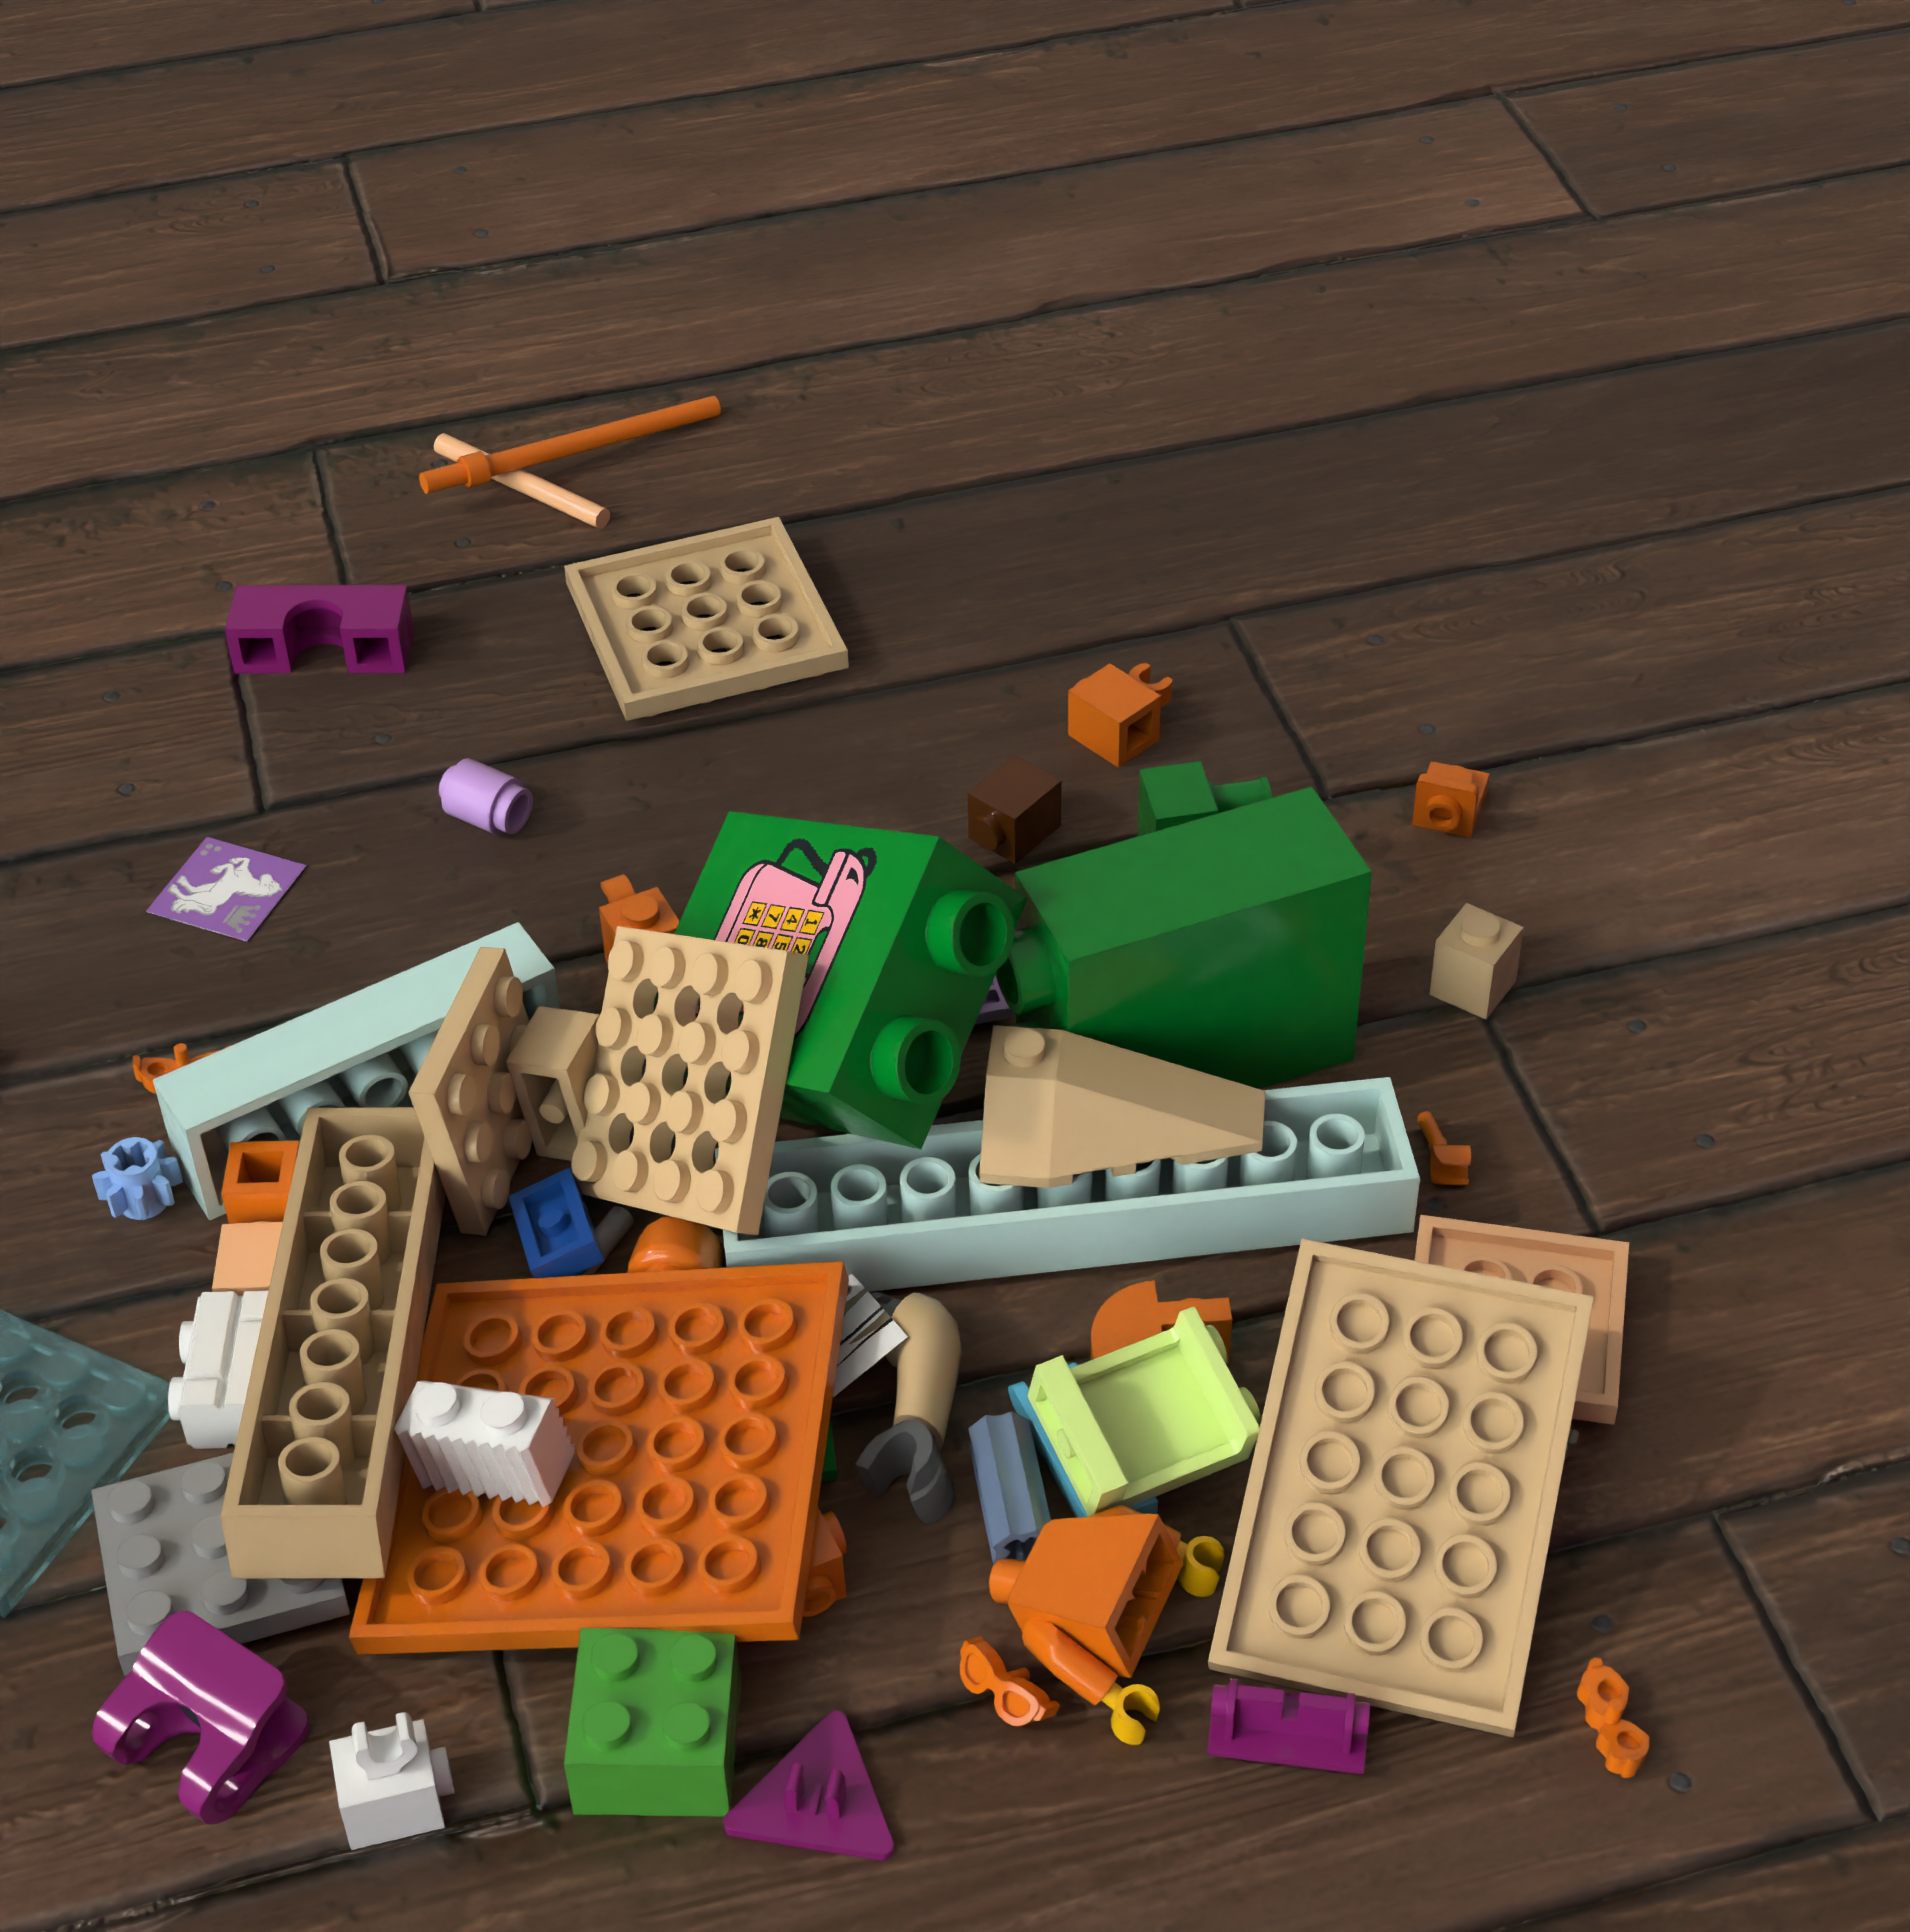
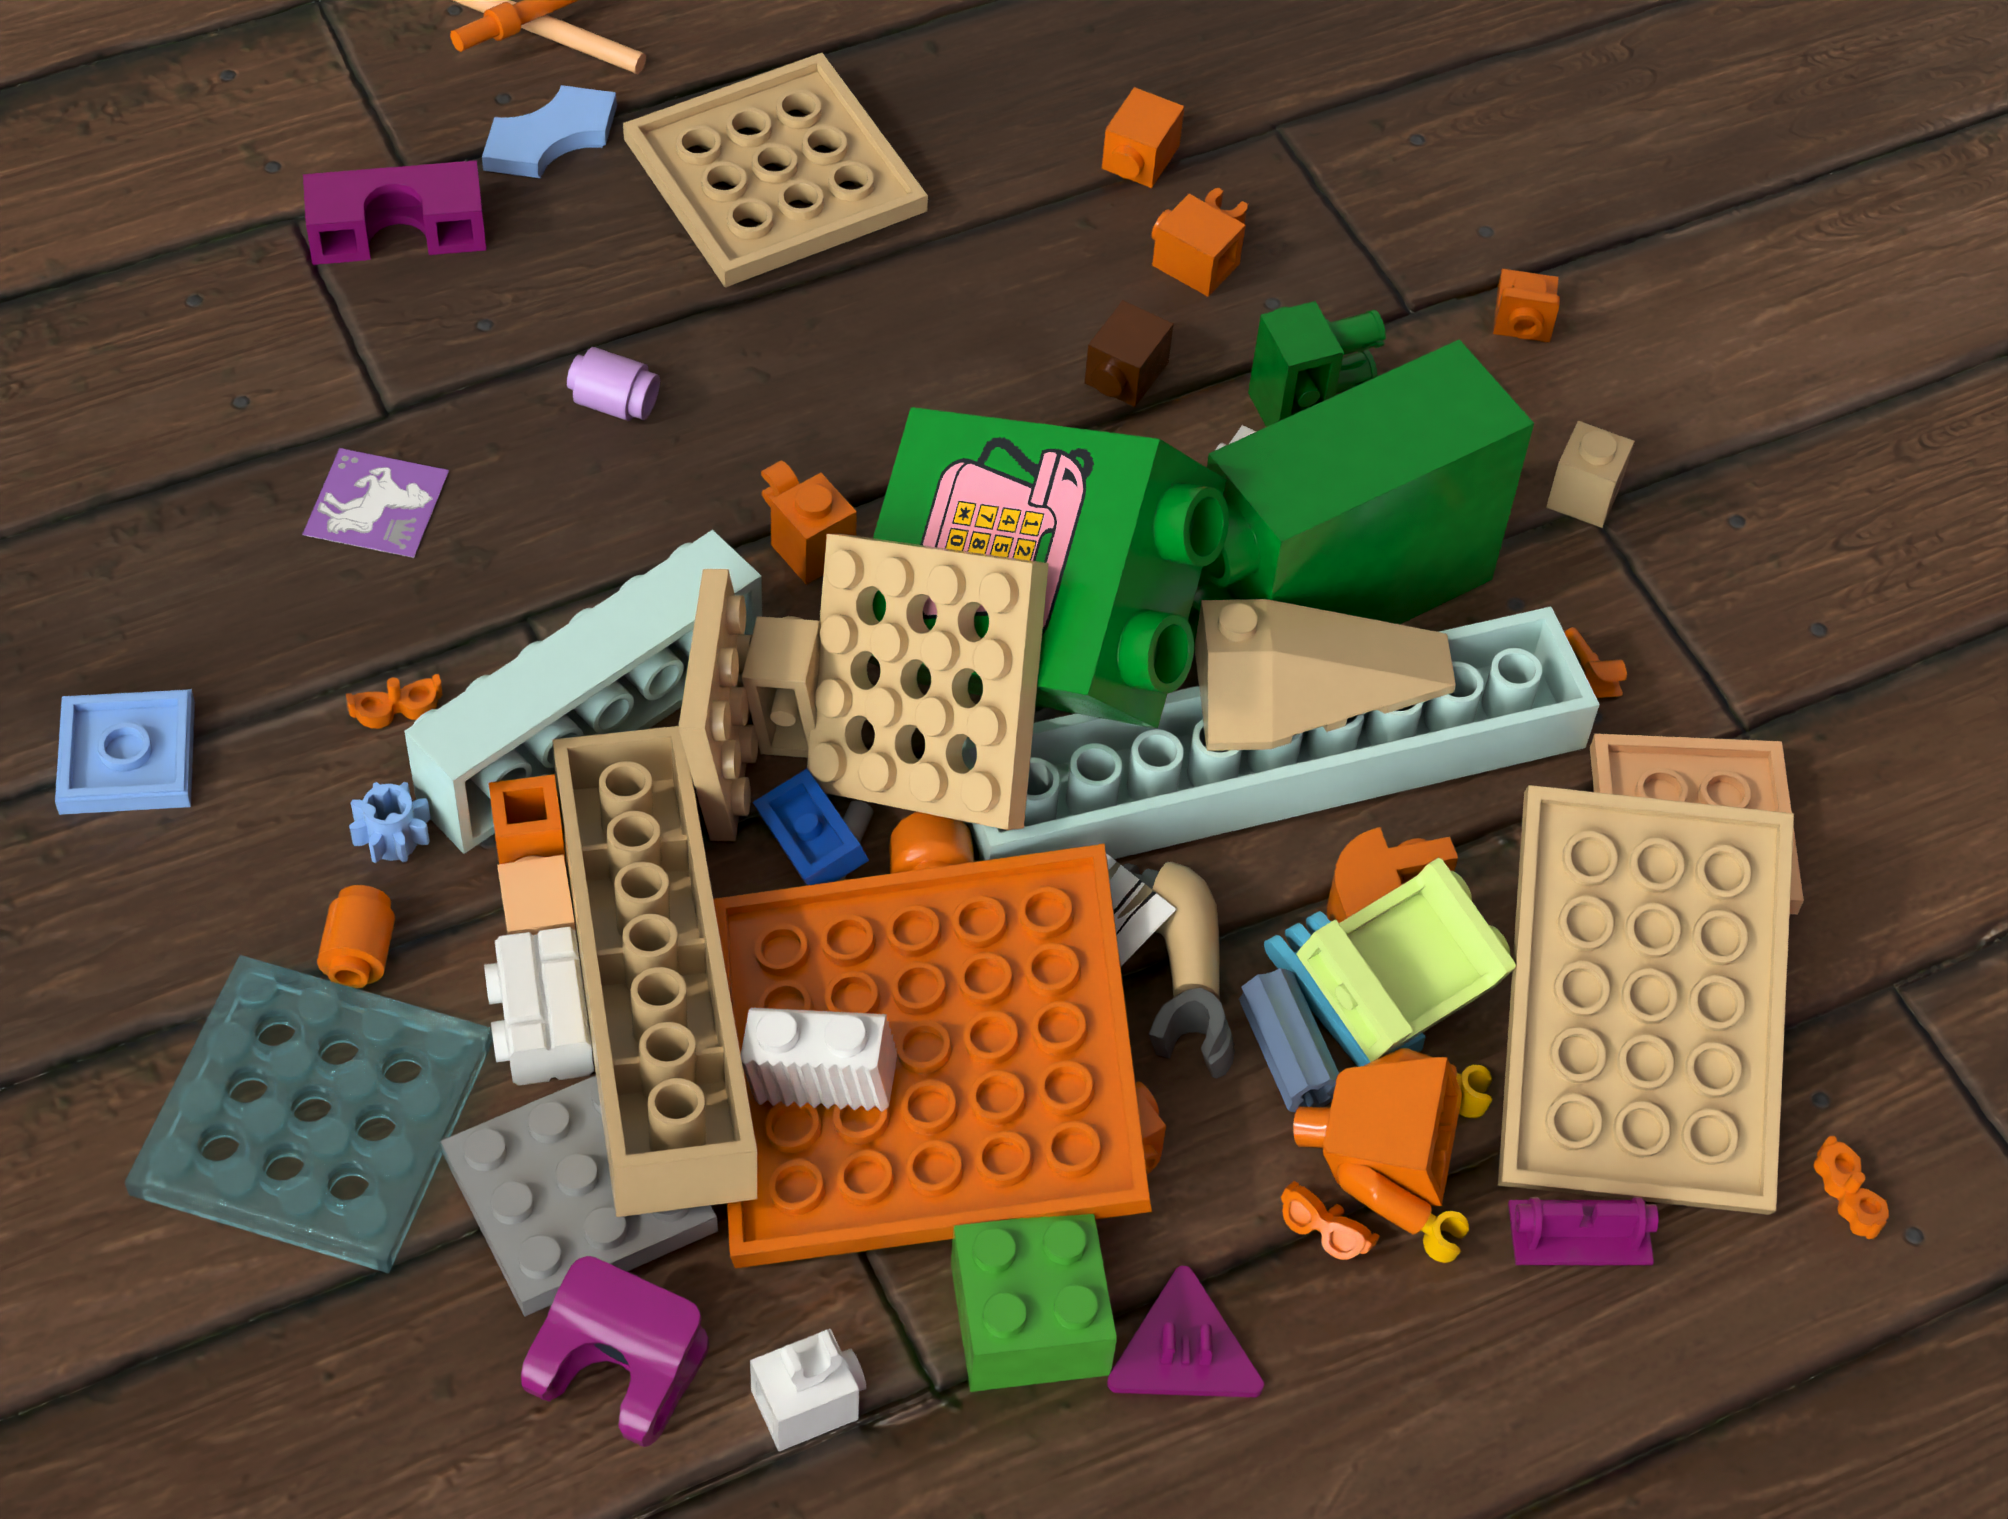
camera: 15 degrees left, 10 degrees up
none -> orange brick [317,885,395,989]
none -> light blue tile [482,85,617,178]
none -> orange brick [1102,87,1185,188]

